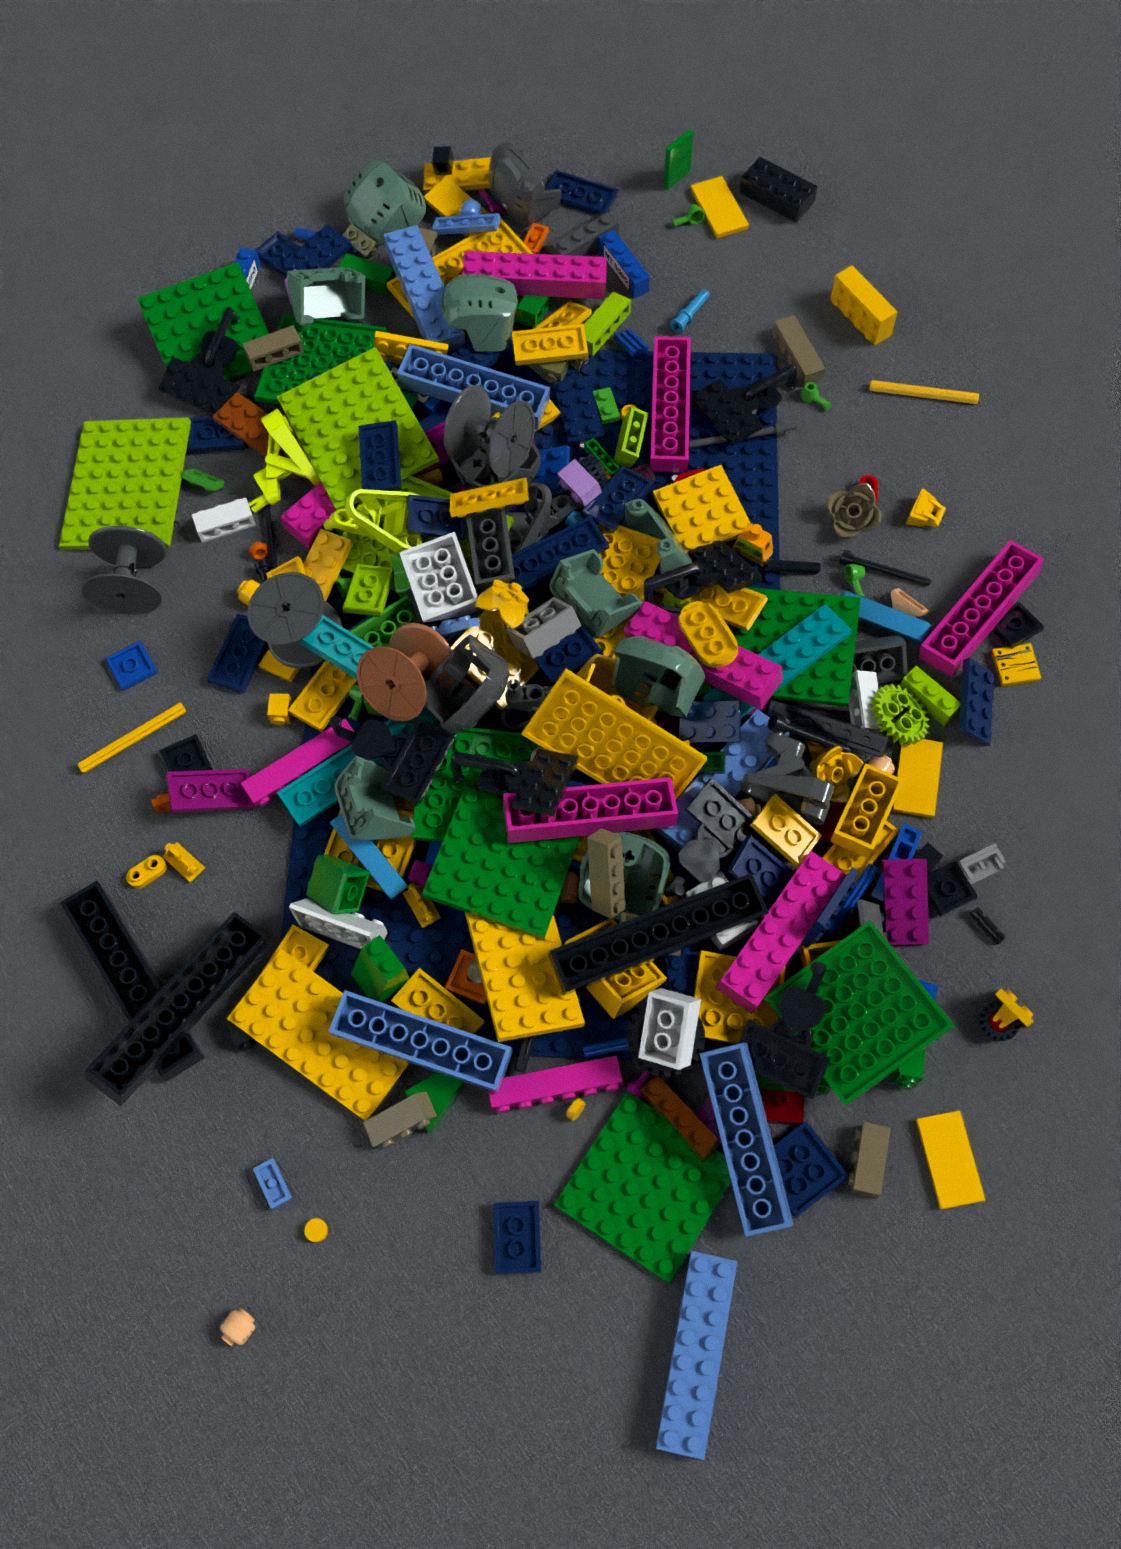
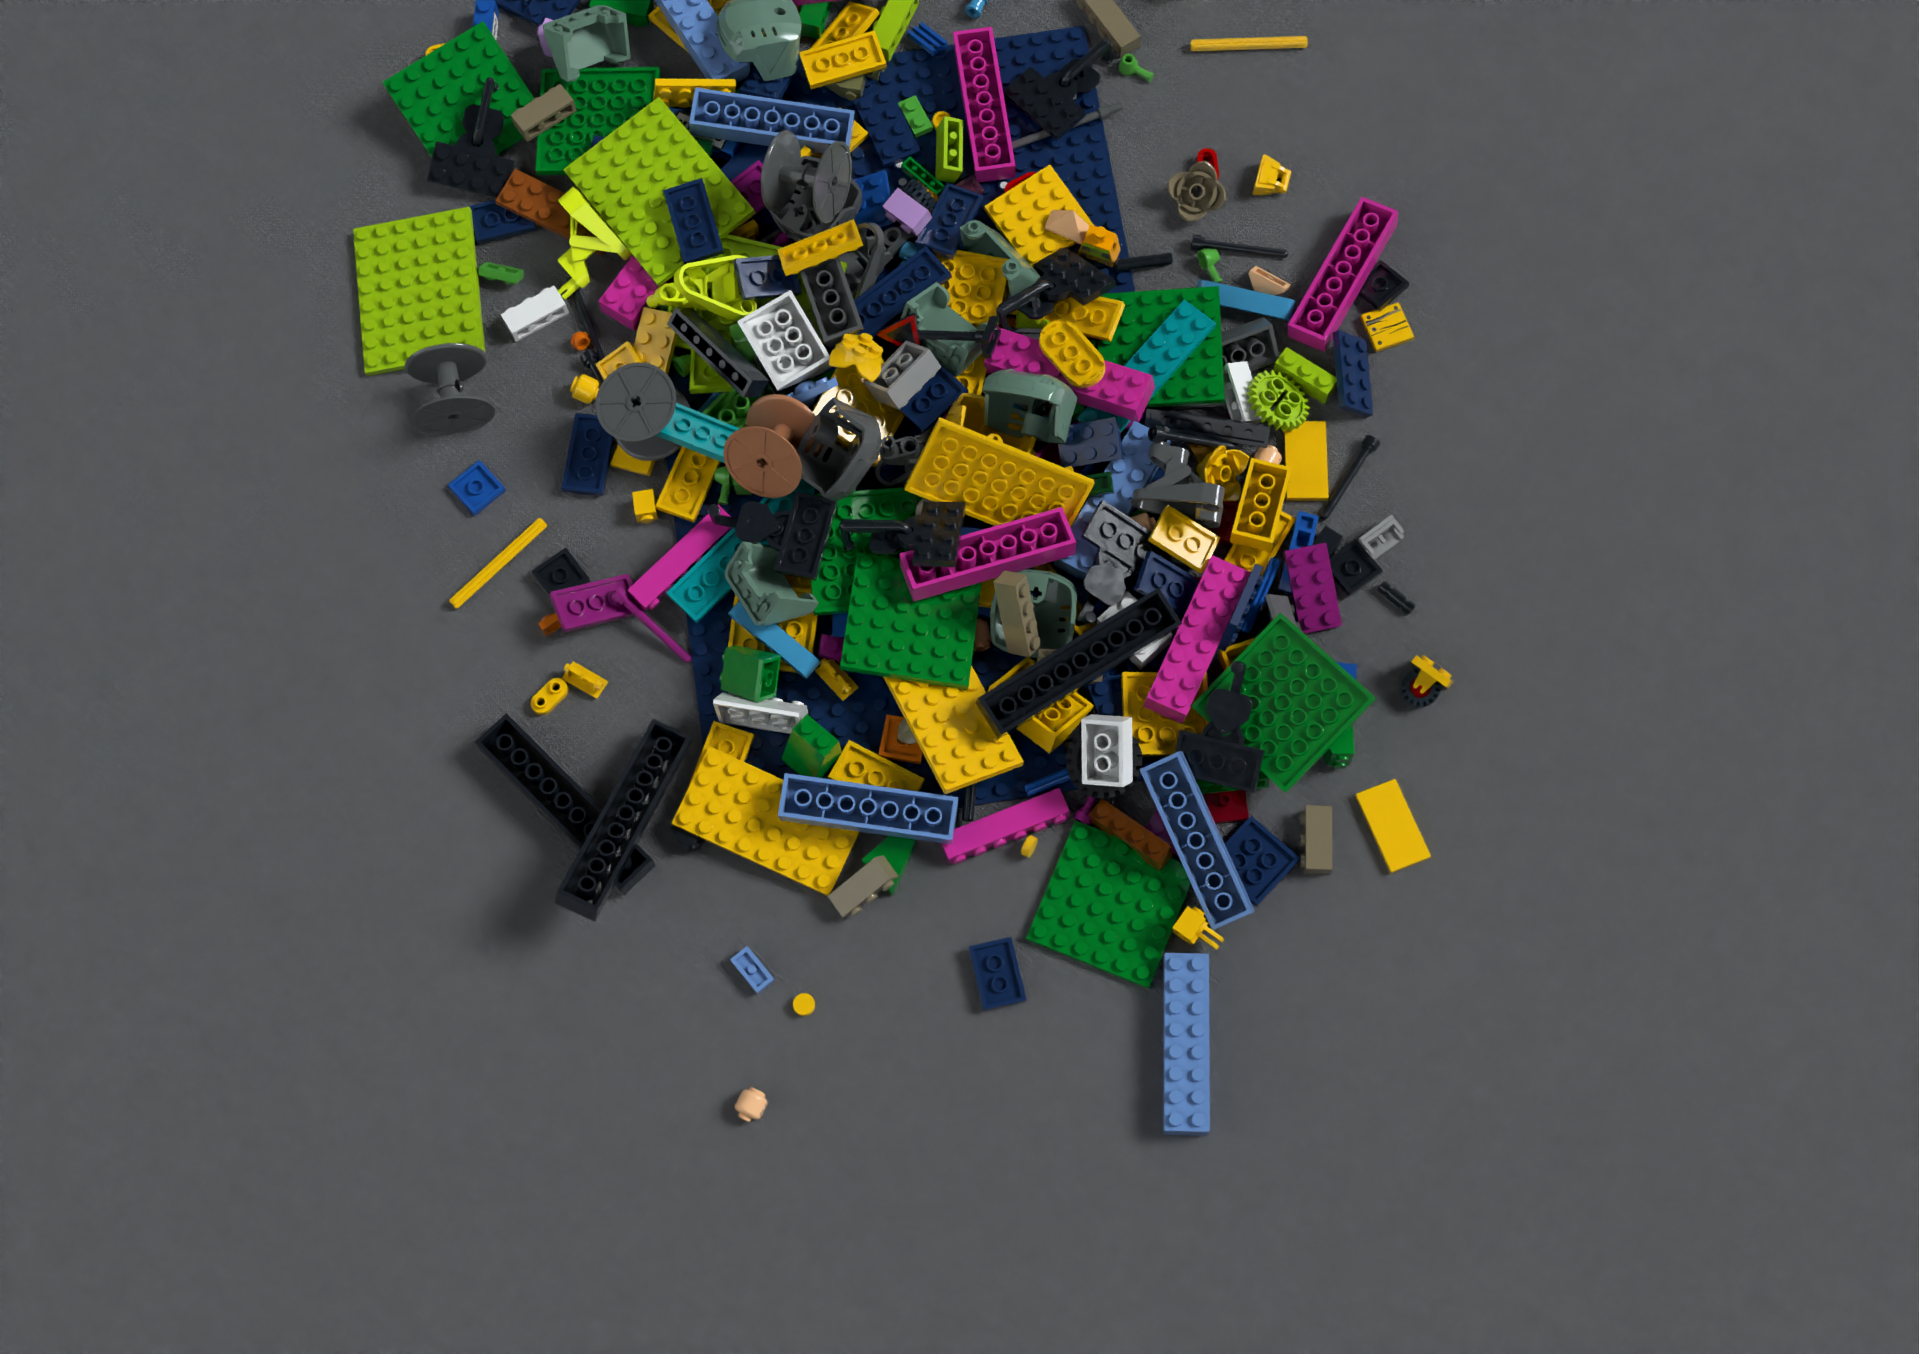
camera: 10 degrees left, 5 degrees up
none -> magenta piece [610,586,691,663]
none -> black brick [667,307,769,397]
none -> black piece [877,313,1001,358]
none -> light nougat slope [1044,210,1089,244]
none -> yellow brick [1172,906,1225,950]
none -> black piece [1320,435,1380,520]

